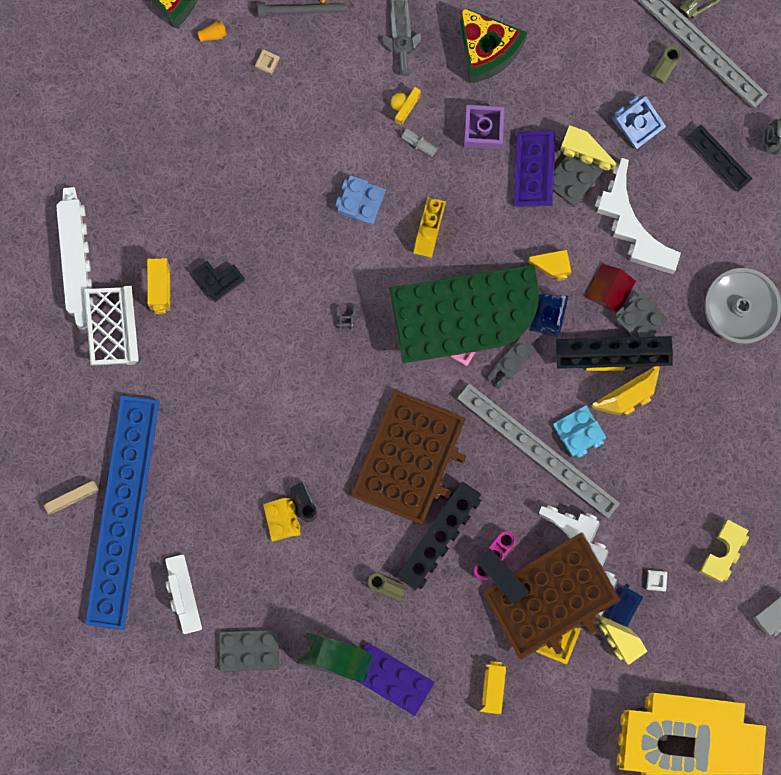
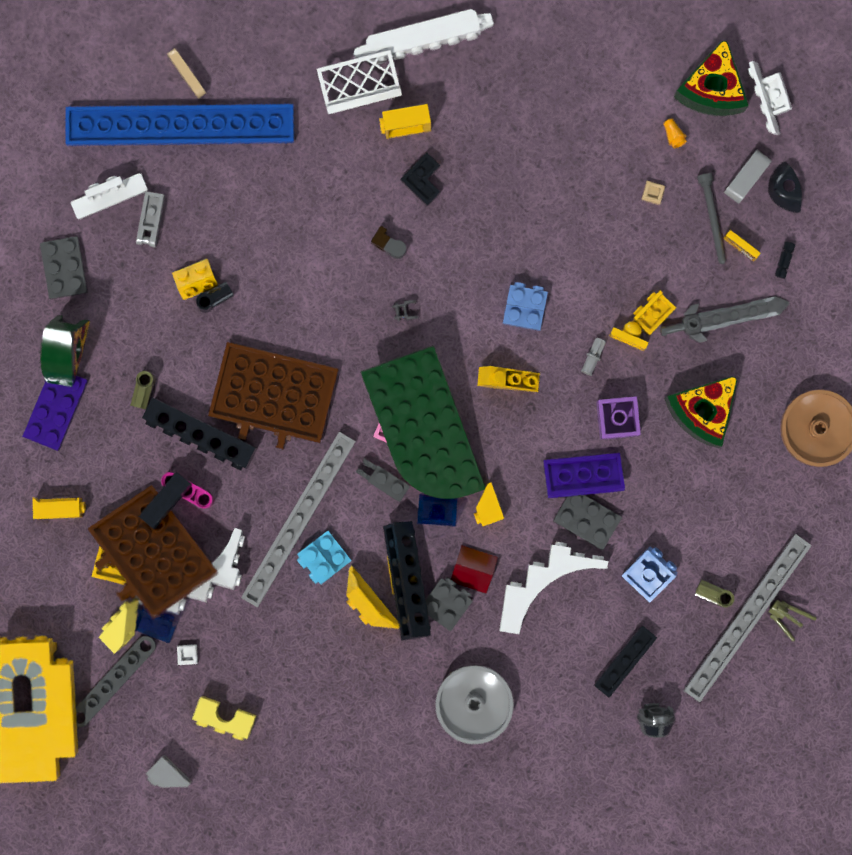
camera: 85 degrees right, 5 degrees up
light yellow slope [560,125,616,171] -> none
none -> dark grey plate [76,636,156,727]
none -> light grey plate [136,191,165,247]
none -> leg [371,225,406,259]
none -> yellow bracket [633,290,676,336]

